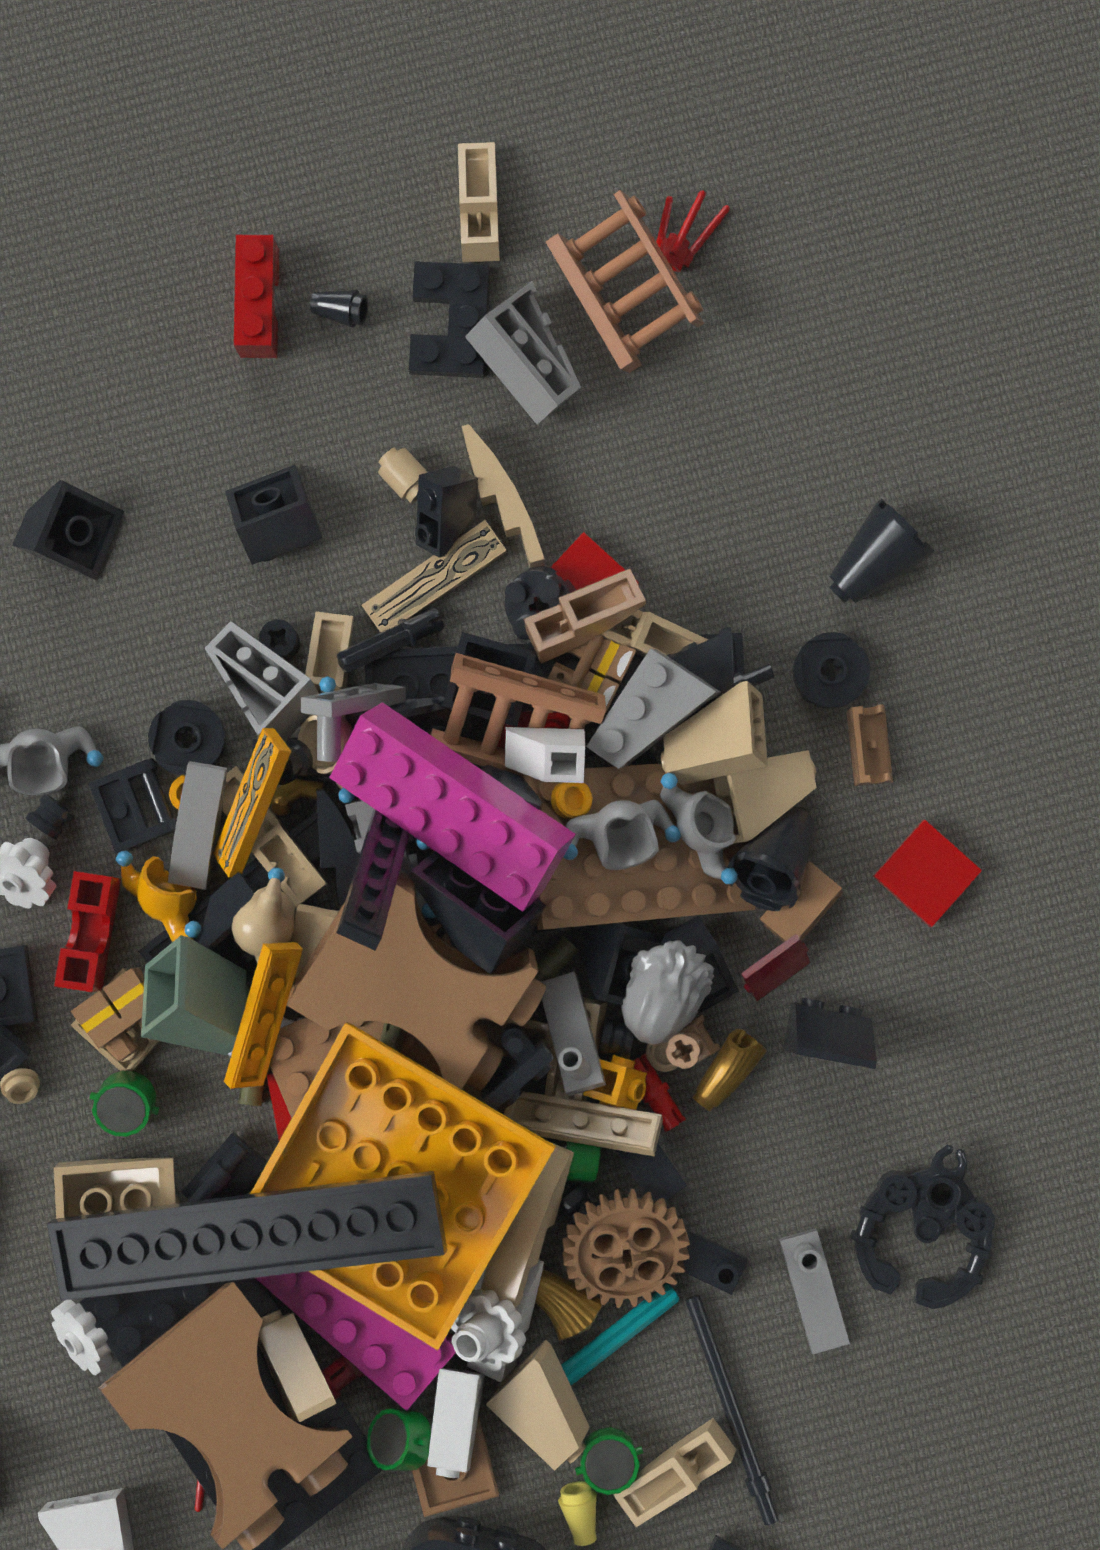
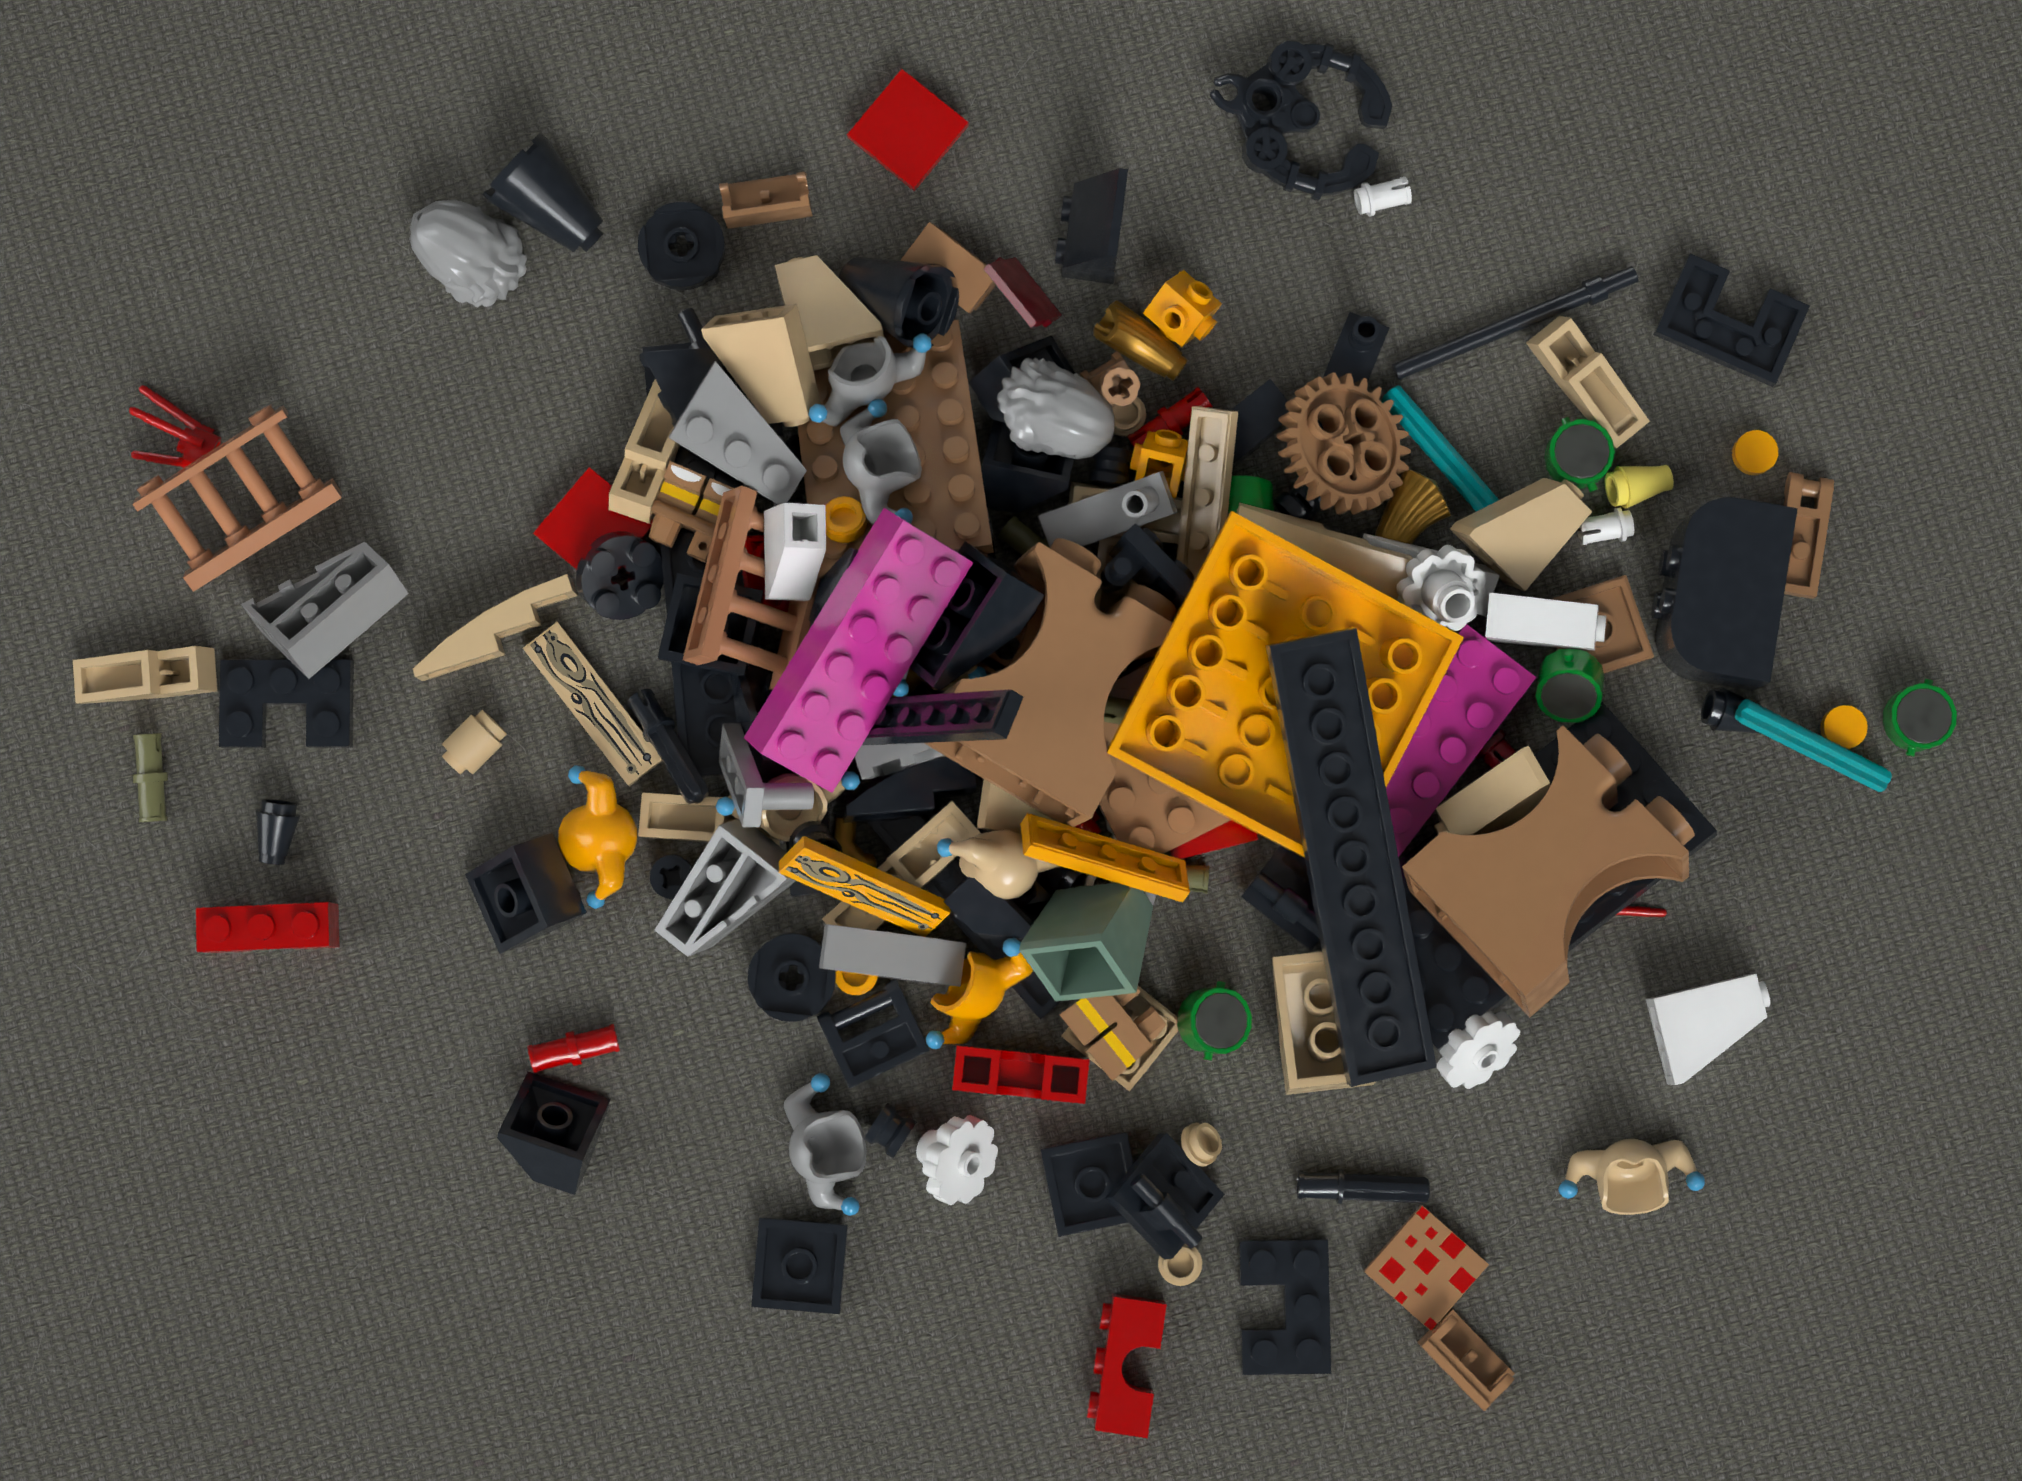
camera: 90 degrees left, 0 degrees up
black slope [415,466,478,558] -> none
medium nougat slope [524,569,646,664] -> none
light grey piece [779,1228,850,1354] -> none
none -> olive pin [132,733,168,822]
none -> light grey piece [409,199,527,308]
none -> red pin [527,1024,620,1073]
none -> light orange piece [558,765,638,909]
none -> light orange brick [1143,270,1222,347]
none -> white pin [1354,176,1412,217]
none -> white pin [1577,508,1634,545]

